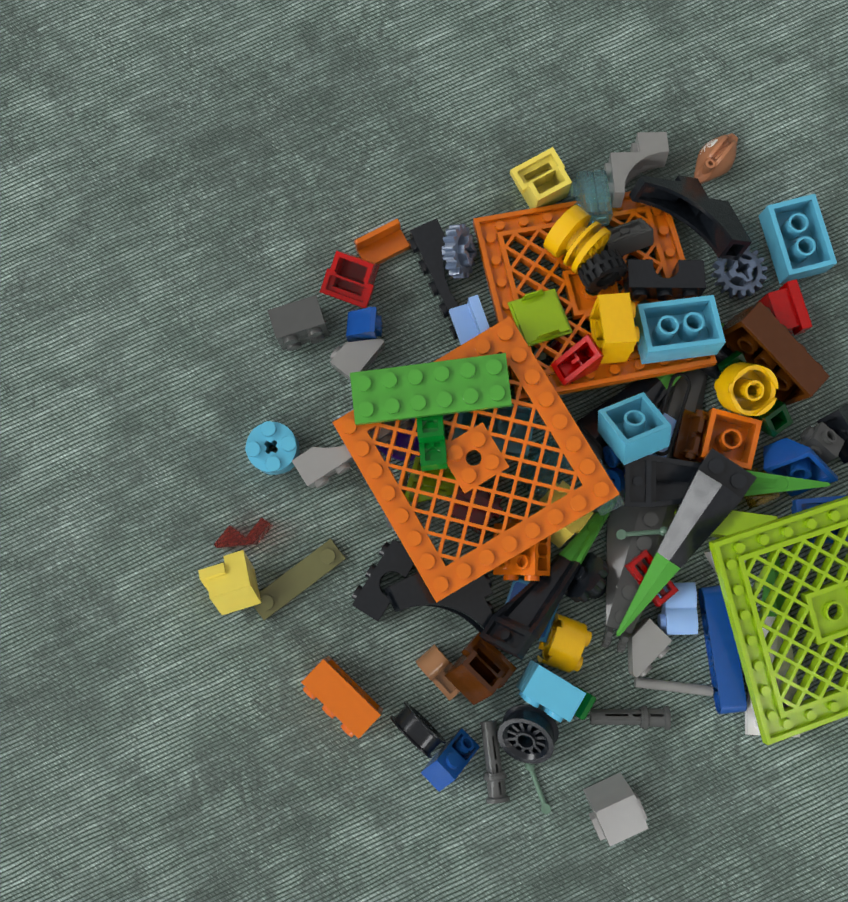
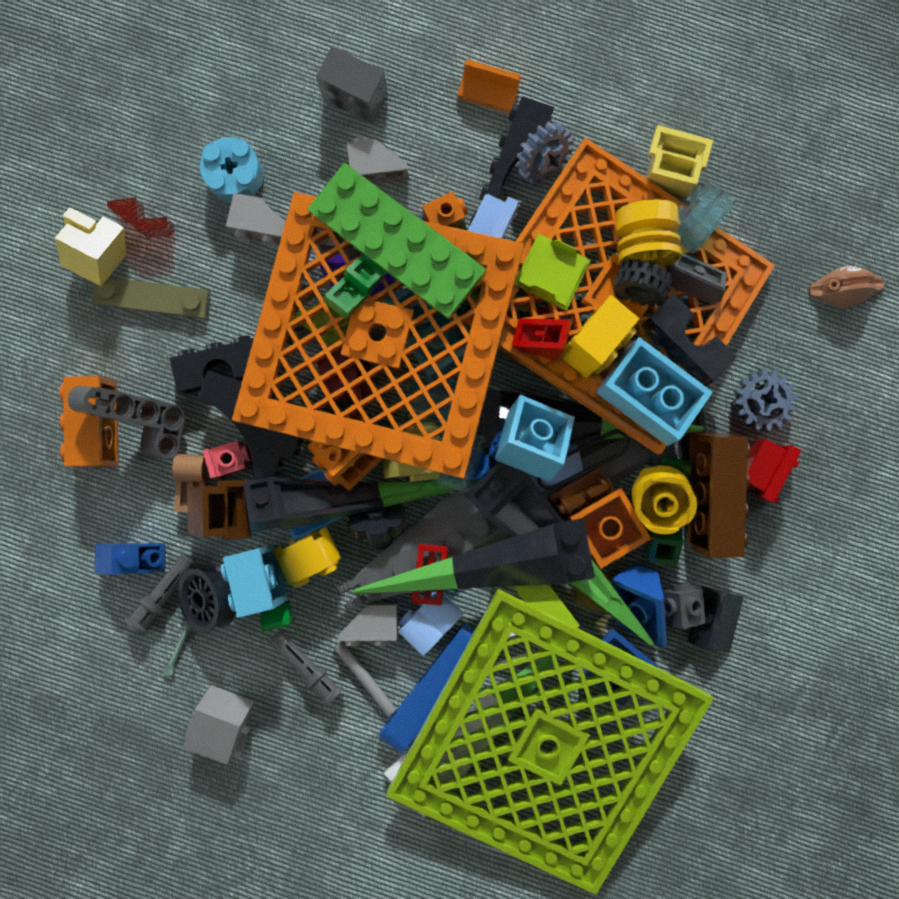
camera: 45 degrees right, 5 degrees up
red plate [320,251,380,308] -> none
blue slope [346,307,383,342] -> none
black wheel [390,701,446,758] -> none
light grey arch [604,132,669,208] -> none
sand green hinge [616,526,668,540] -> none
black arch [629,175,752,260] -> none
medium azure brick [758,194,837,284] -> none
none -> dark grey beam [68,386,185,460]
none -> coral brick [202,441,251,479]
none -> orange brick [422,191,468,228]

